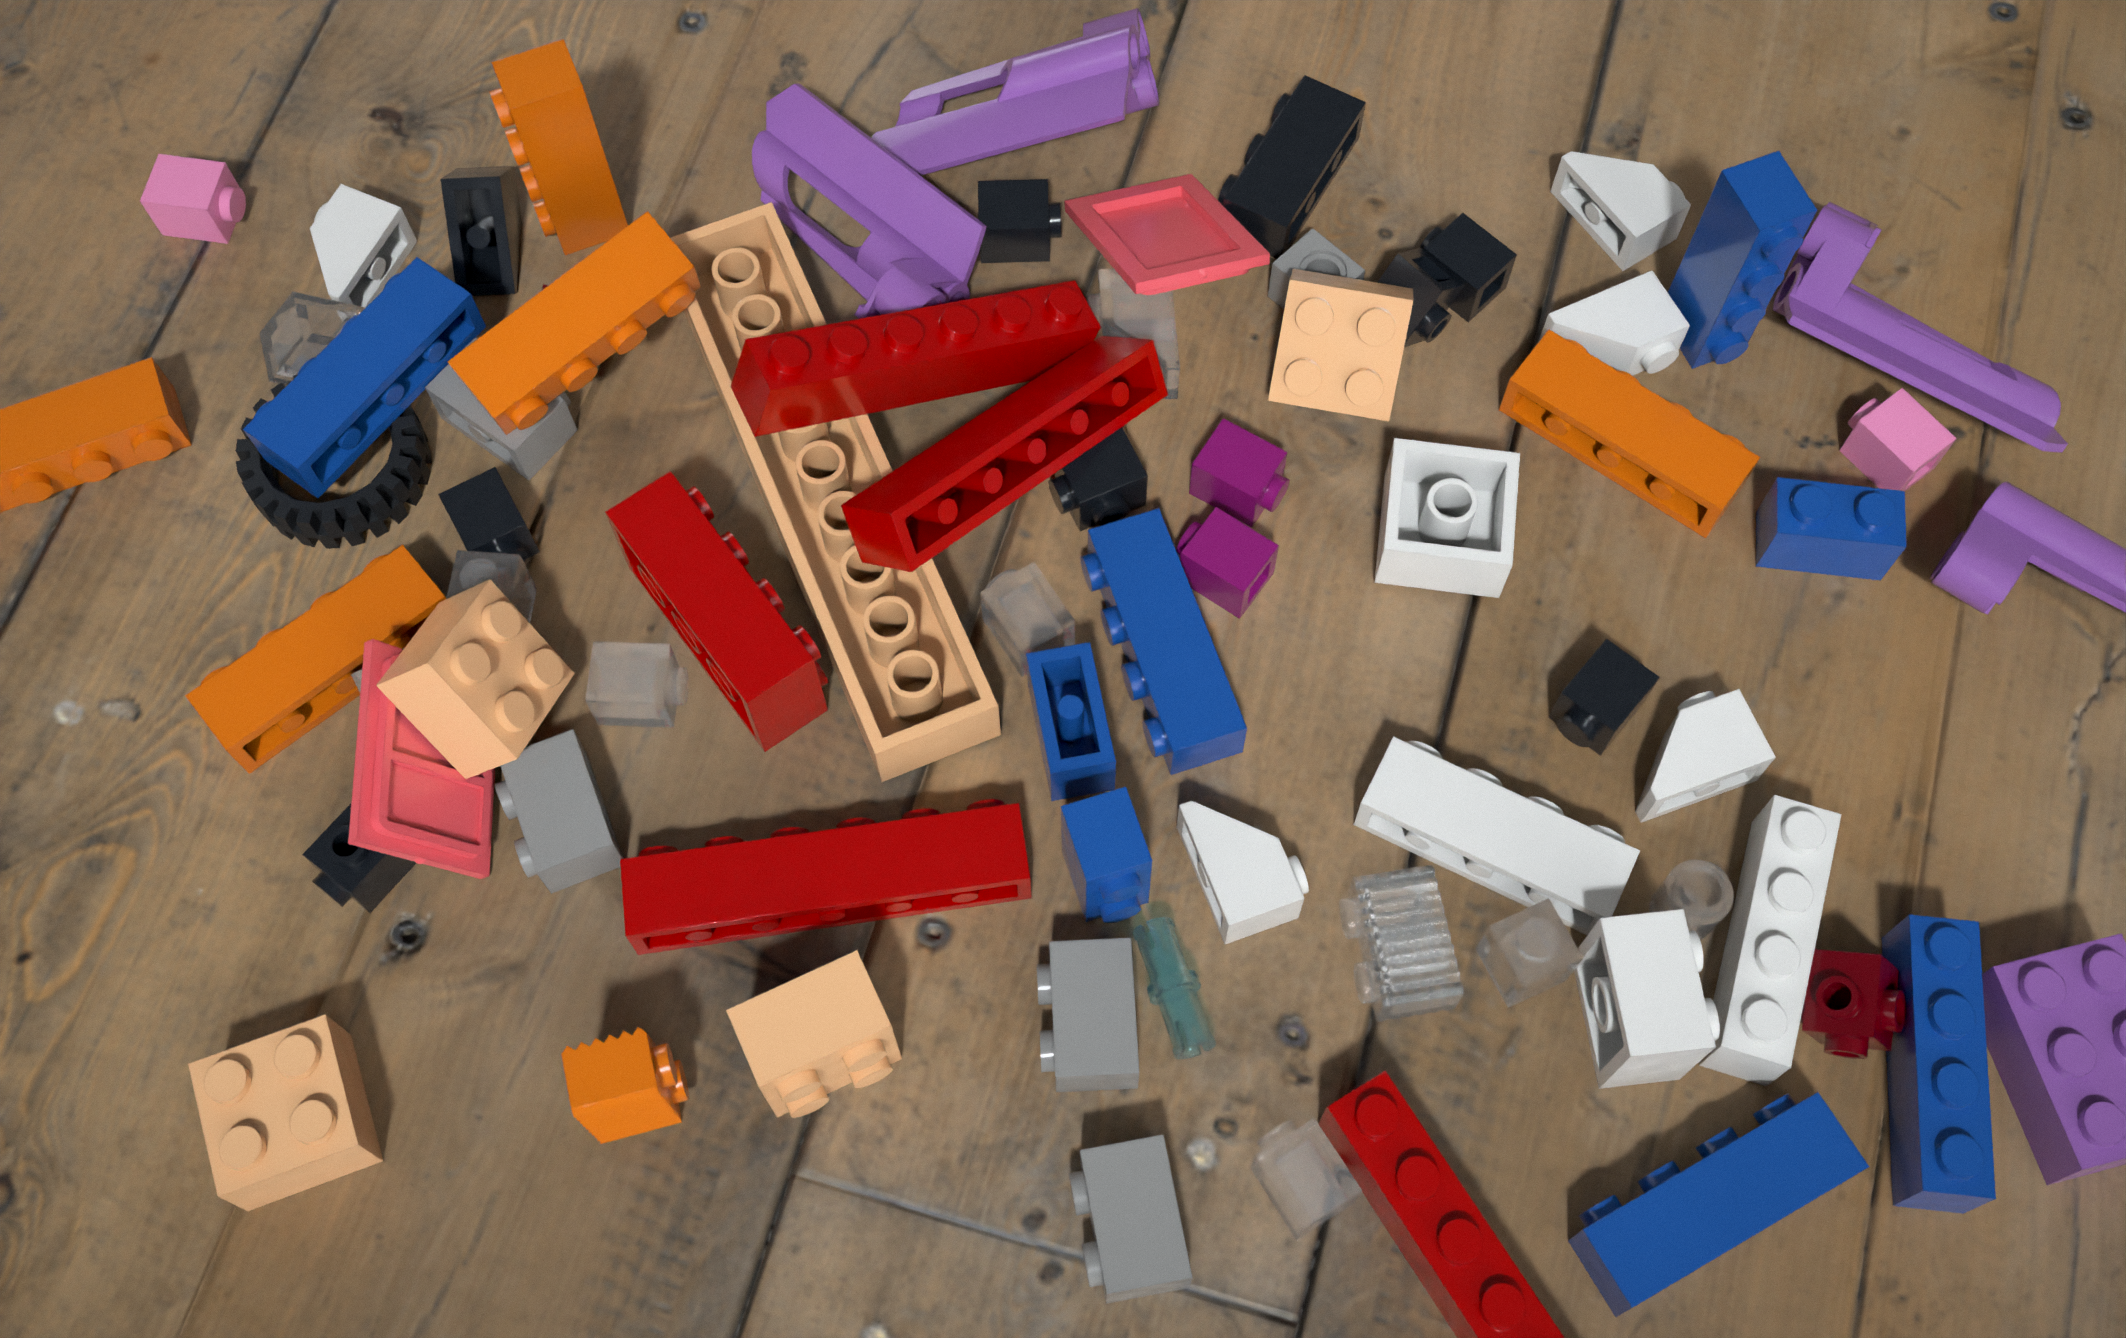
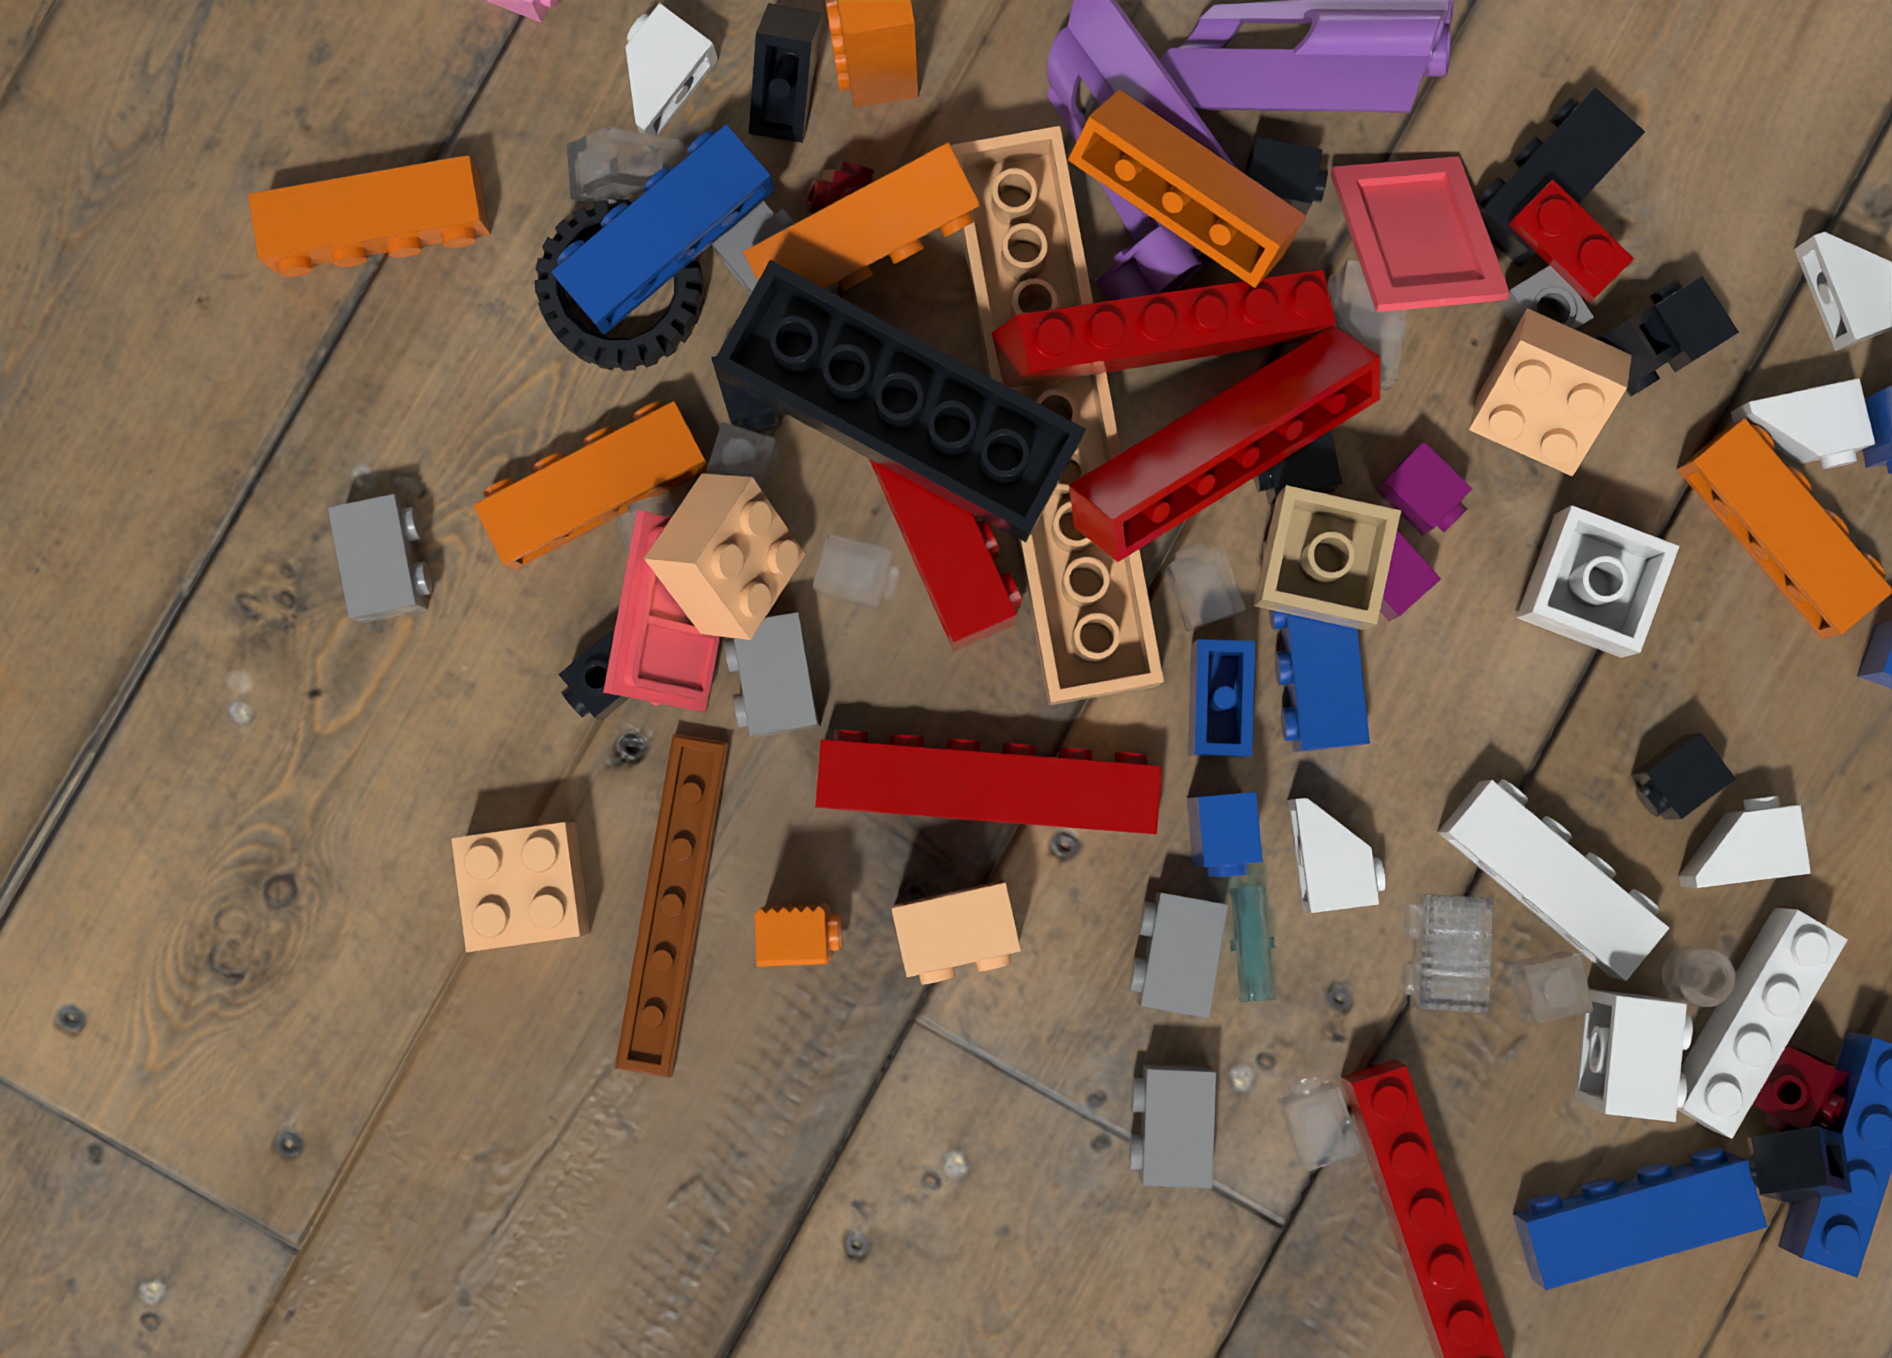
camera: 15 degrees right, 20 degrees up
none -> light grey brick [328,494,432,623]
none -> dark orange tile [615,734,730,1078]
none -> black brick [713,260,1086,543]
none -> orange brick [1068,89,1307,288]
none -> tan brick [1253,485,1401,631]
none -> red plate [1508,180,1634,303]
none -> black brick [1749,1126,1852,1203]

